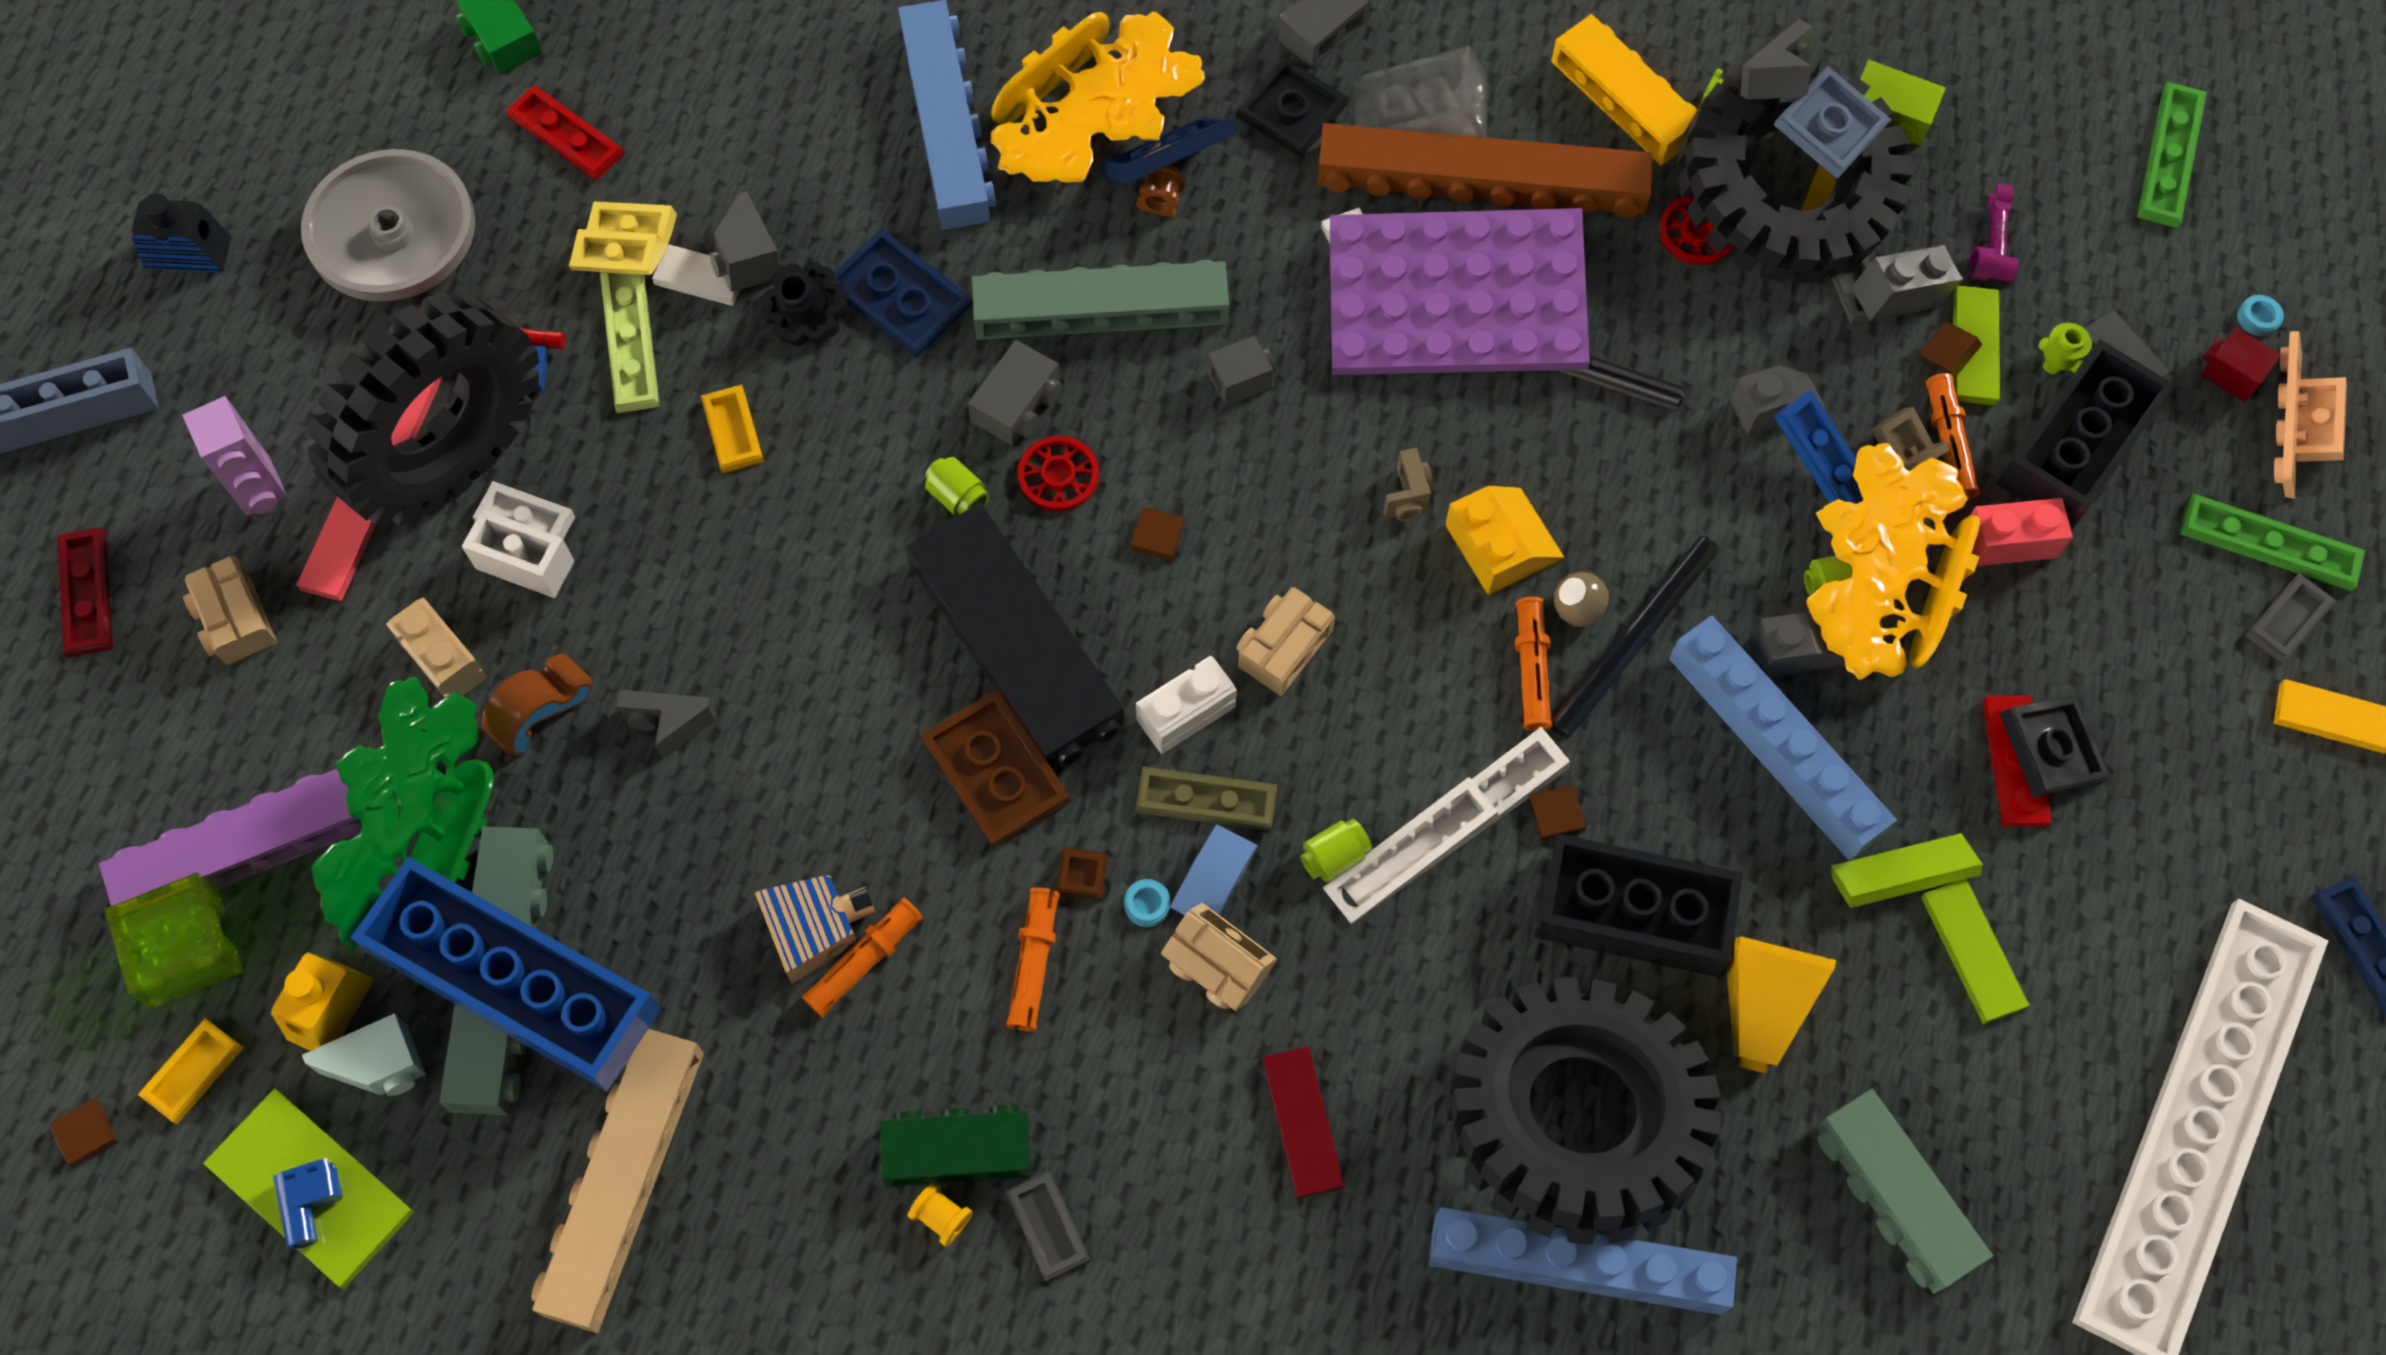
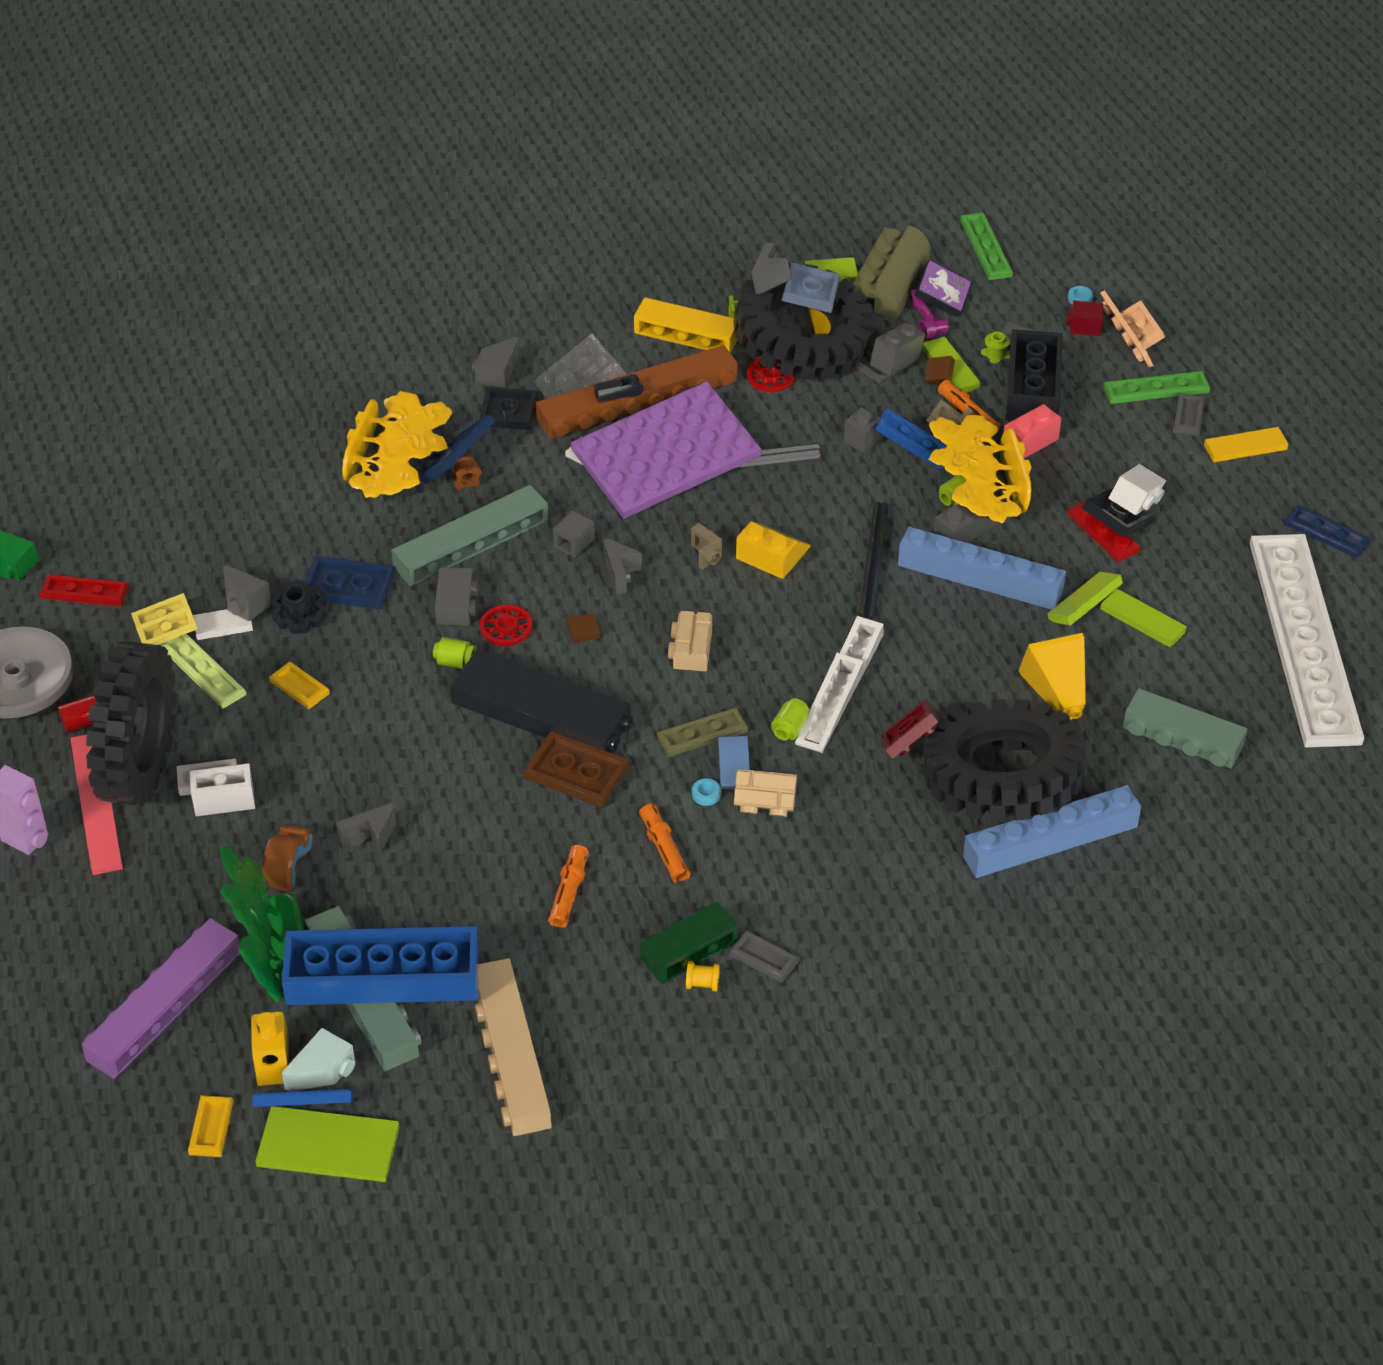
camera: 30 degrees left, 20 degrees down
reddish brown tile [49,1099,119,1168] -> none
clear neon green piece [104,872,243,1009] -> none
tan brick [183,556,277,666] -> none
blue piece [273,1158,343,1250] -> none
tan brick [386,597,487,698] -> none
torso [755,875,876,983] -> none
medium blue brick [898,0,996,230] -> none
reddish brown tile [1056,847,1109,901] -> none
white brick [1136,656,1237,755] -> none
dark red tile [1262,1046,1344,1199] -> none
orange pin [1515,597,1552,731] -> none
reddish brown tile [1528,785,1587,841] -> none
black brick [1534,833,1743,977] -> none
dark tan piece [1554,571,1609,628] -> none
none -> blue tile [252,1089,354,1107]
none -> black bar [594,374,644,403]
none -> dark grey slope [603,539,642,595]
none -> olive brick [853,225,930,319]
none -> dark red plate [881,699,938,759]
none -> tile [914,260,972,317]
none -> white brick [1109,464,1166,515]

